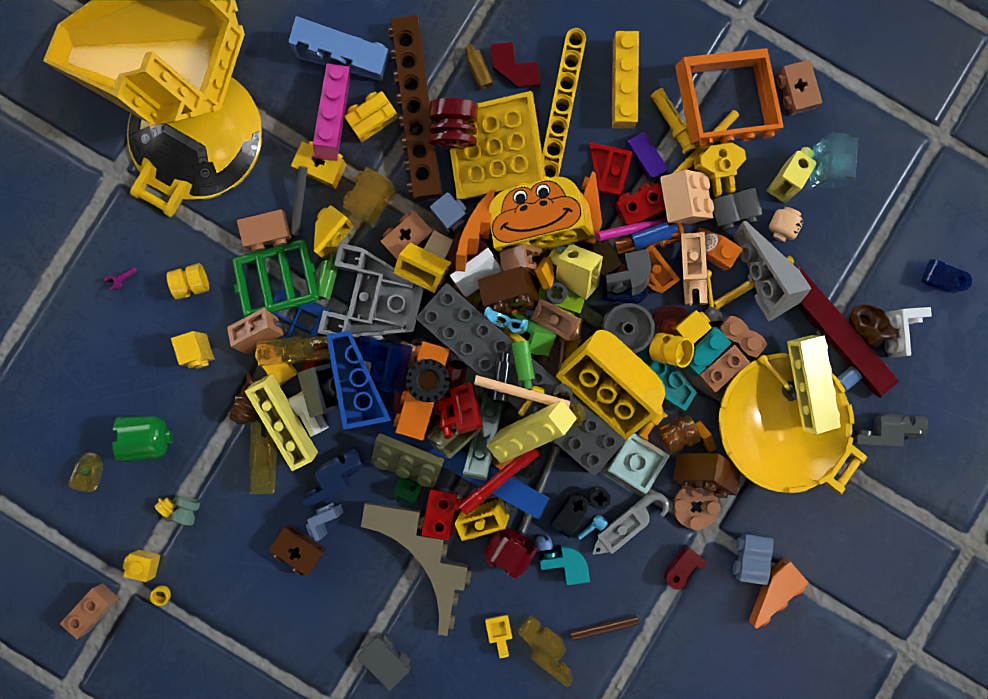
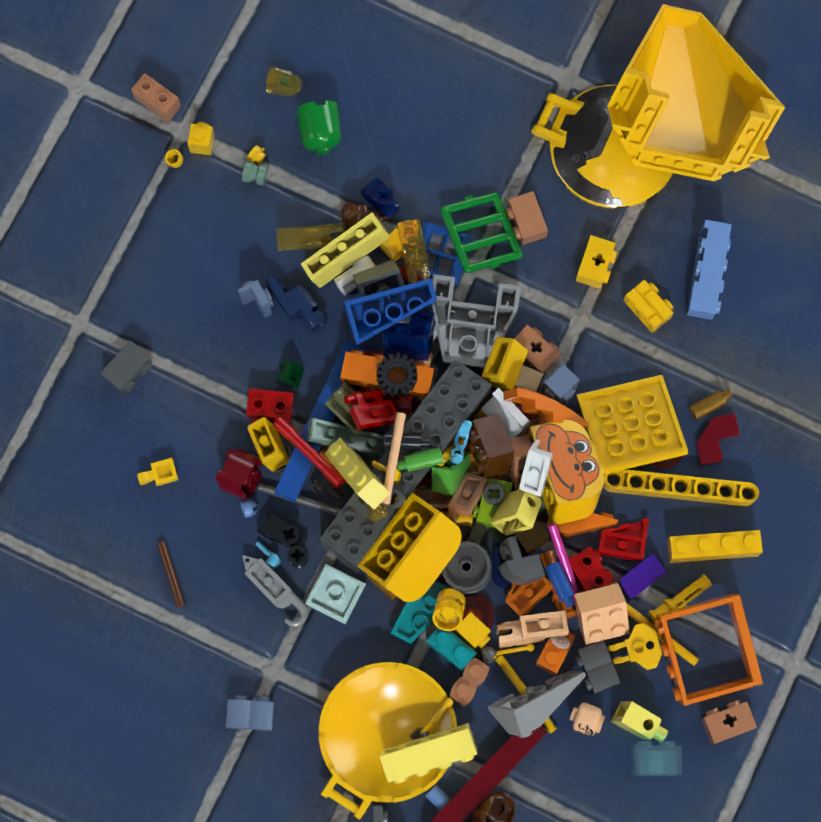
camera: 85 degrees right, 10 degrees down
magenta hand [104,267,137,290] -> none
yellow wheel [167,263,209,300] -> none
yellow brick [171,331,215,369] -> none
nougat hinge [227,308,283,354] -> none
reddish brown brick [269,524,327,576] -> none
dark grey bar [290,166,308,235] -> none
dark pink brick [313,63,350,161] -> none
yellow slope [314,205,354,260] -> none
bright green cylinder [316,253,338,299] -> none
clear yellow brick [343,167,395,228] -> none
dark tan arch [361,501,472,636] -> none
olive plate [370,433,444,488] -> none
reddish brown brick [388,15,442,201] -> none
dark red wheel [428,98,478,149] -> none
clear yellow plate [518,615,574,688] -> none
light orange tile [535,256,554,290] -> none
teal brick [539,545,590,585] -> none
yellow piece [638,405,668,441] -> none
clear orange wheel [658,415,701,455] -> none
dark red leg [664,545,707,590] -> none
reddish brown brick [673,453,740,498] -> none
nougat plate [673,487,721,531] -> none
light orange tile [694,421,717,453] -> none
nougat brick [695,345,750,393] -> none
orange slope [749,558,809,629] -> none
none -> clear blue piece [360,177,400,216]
none -> white panel [519,439,553,496]

